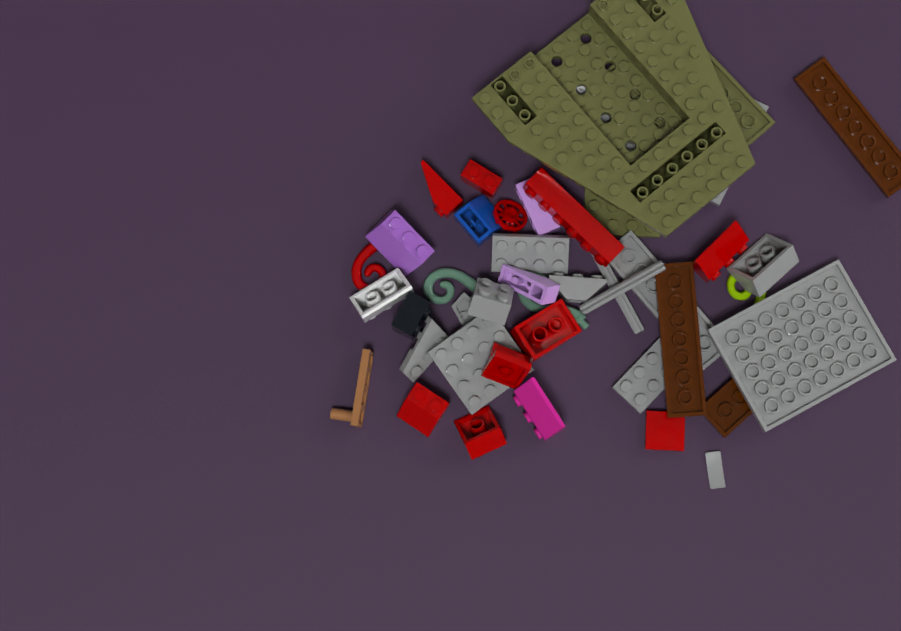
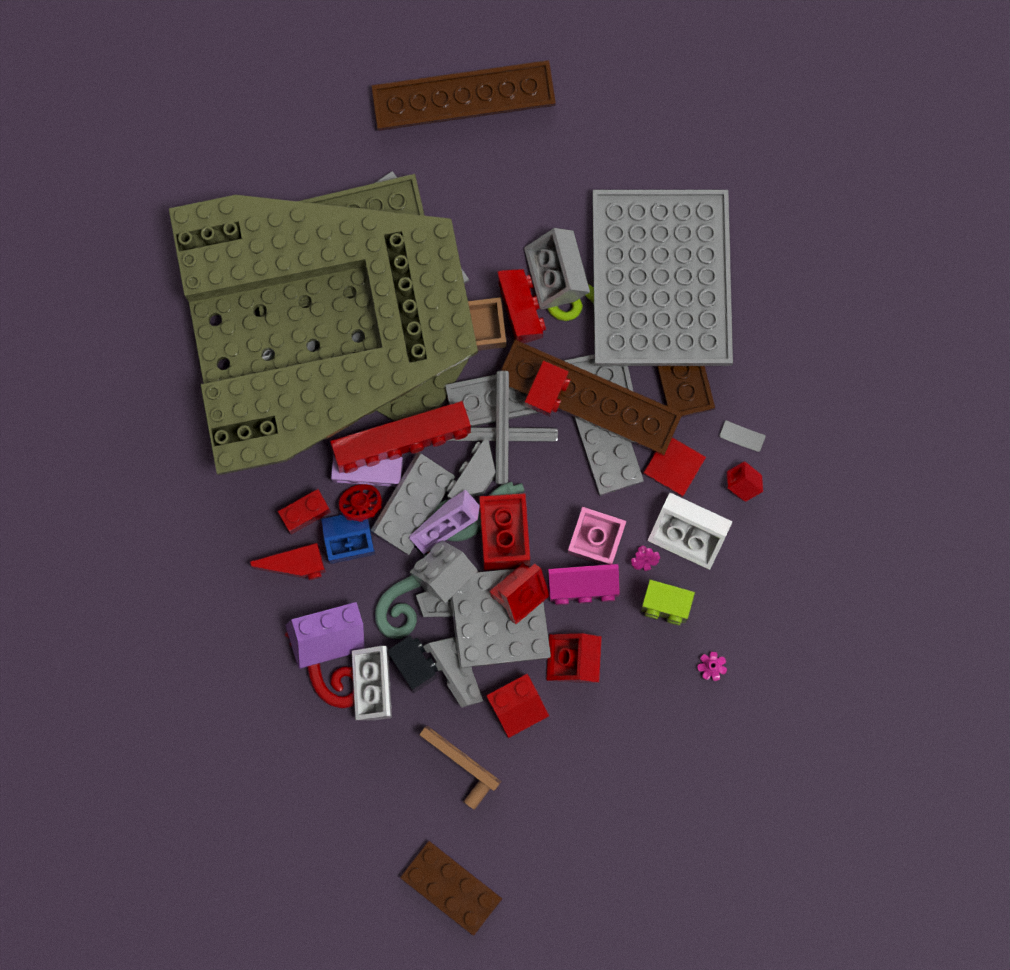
camera: 65 degrees left, 0 degrees up
none -> reddish brown plate [400,841,502,936]
none -> medium nougat piece [468,297,506,351]
none -> red piece [525,361,571,417]
none -> bright pink brick [568,507,626,565]
none -> dark pink plant [631,546,660,571]
none -> lime piece [641,580,695,626]
none -> white slope [648,493,732,570]
none -> dark pink plant [697,652,727,681]
none -> red panel [727,461,763,502]

